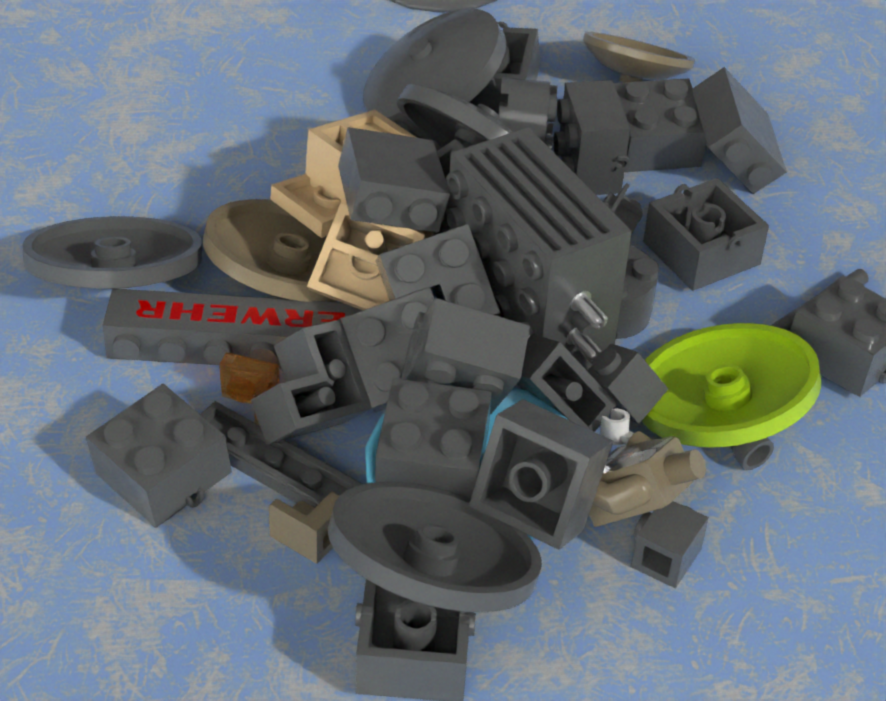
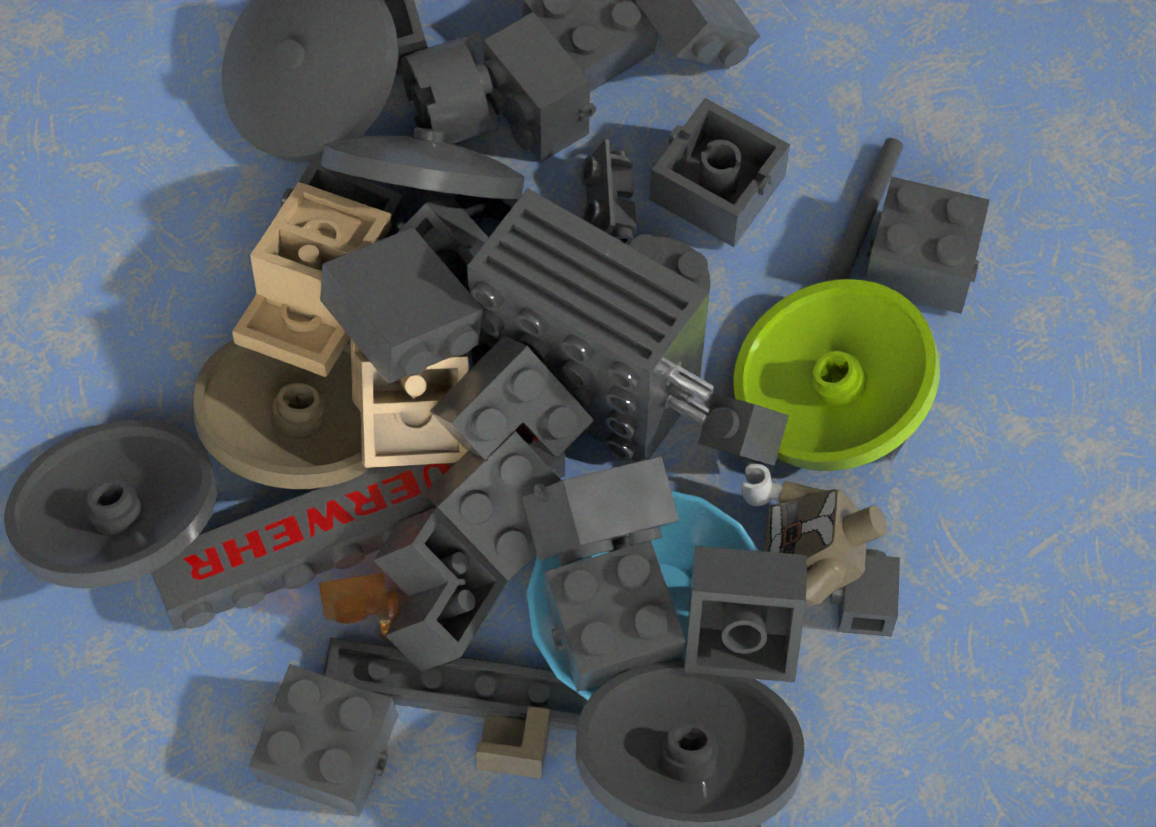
camera: 25 degrees left, 20 degrees up
dark grey brick [517,334,618,432] -> none

